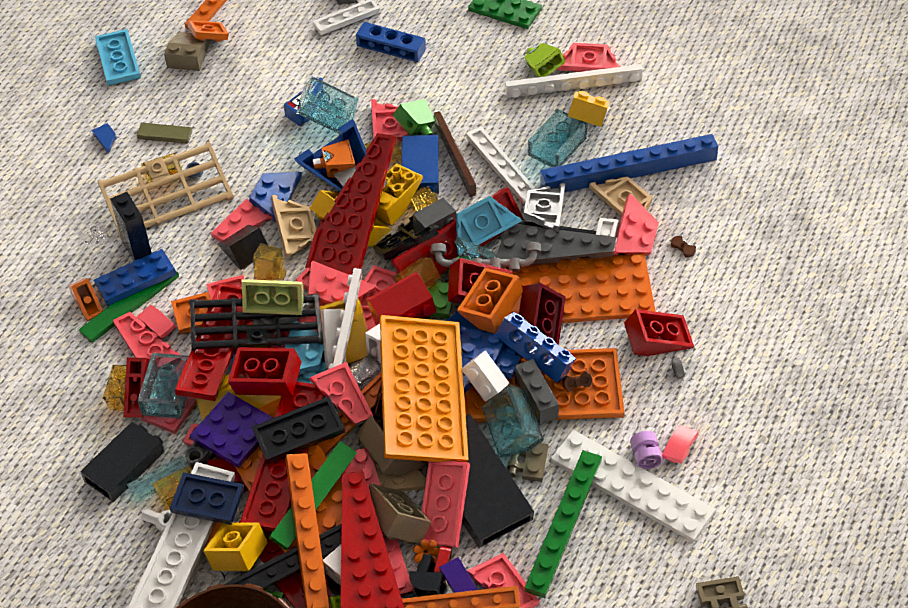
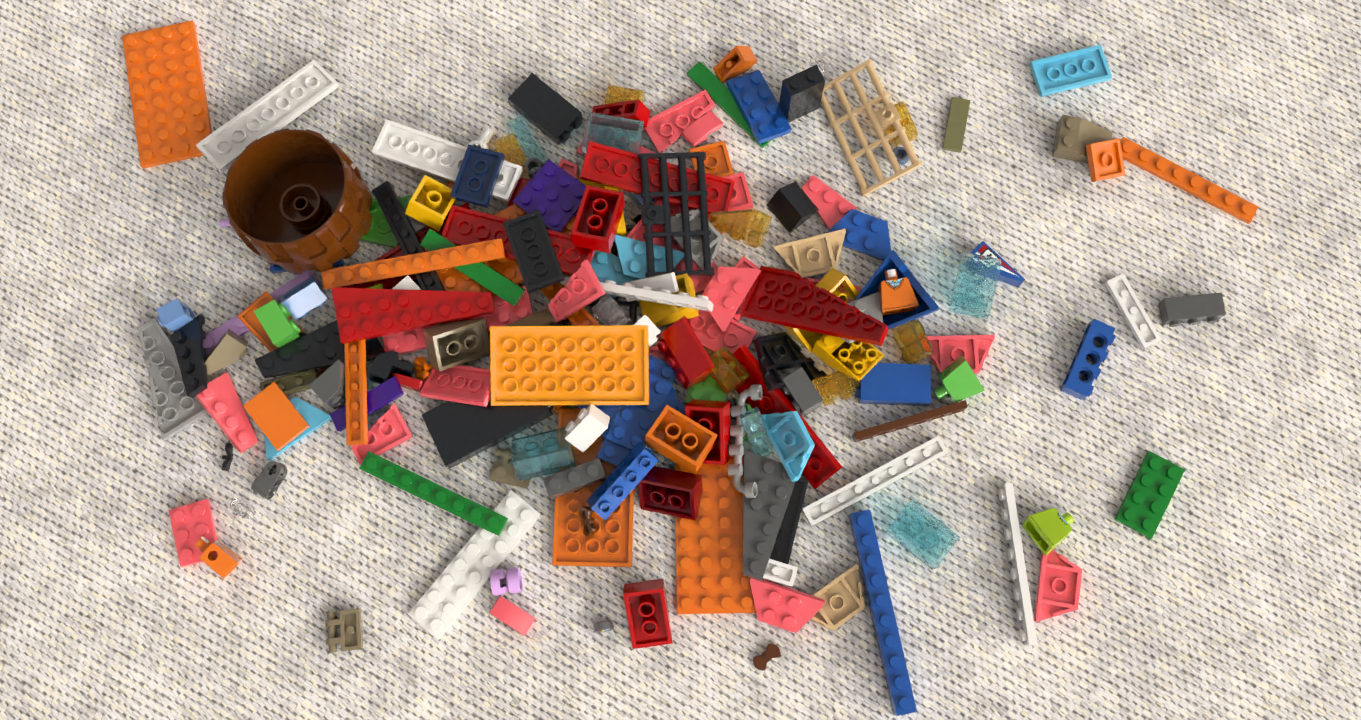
camera: 95 degrees right, 25 degrees up
blue tile [92,123,116,153] -> none
yellowish green slope [242,279,303,315] -> none
light grey wing [523,183,565,232] -> none
yellow slope [568,91,609,127] -> none

